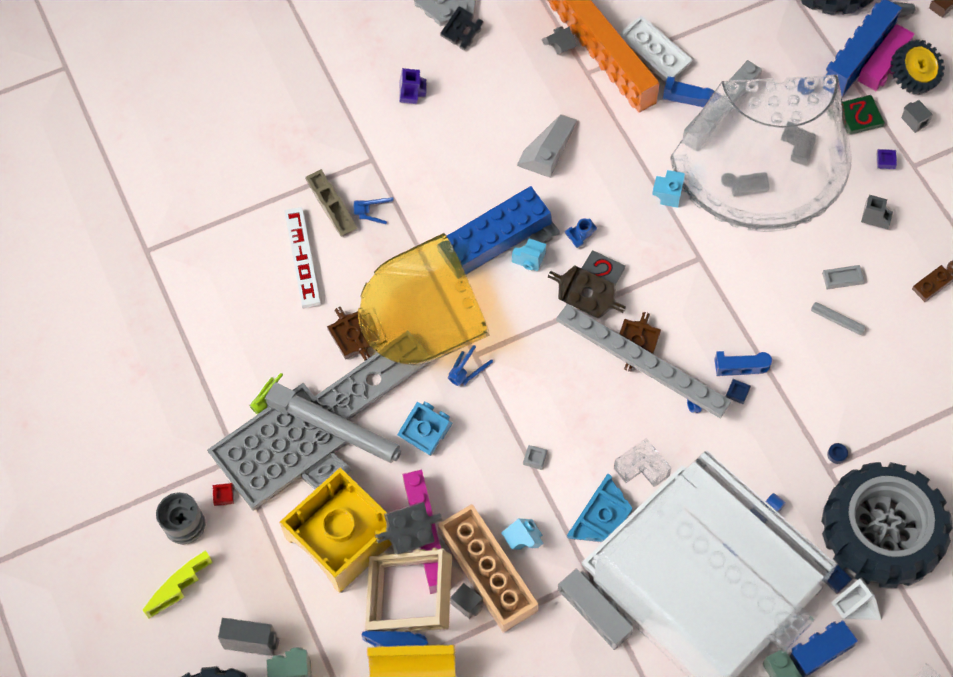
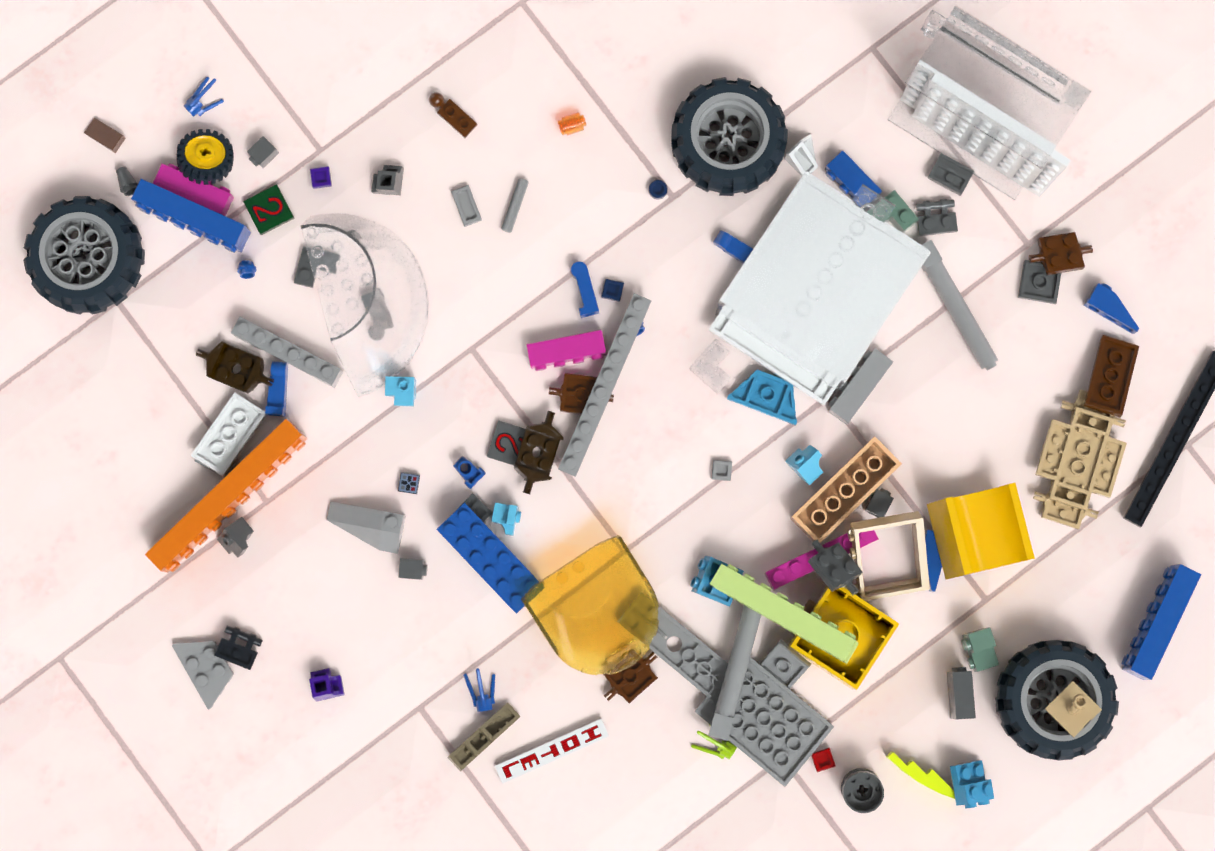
camera: 100 degrees left, 20 degrees up
blue plant [447,345,493,386] -> none
dark blue tile [822,564,852,594] -> none
none -> dark brown plate [196,341,274,394]
none -> tile [398,472,420,495]
none -> dark grey brick [398,558,428,580]
none -> dark pink brick [526,330,606,371]
none -> clear orange brick [558,112,587,136]
none -> yellowish green brick [710,564,859,664]
none -> dark azure plate [950,760,994,809]

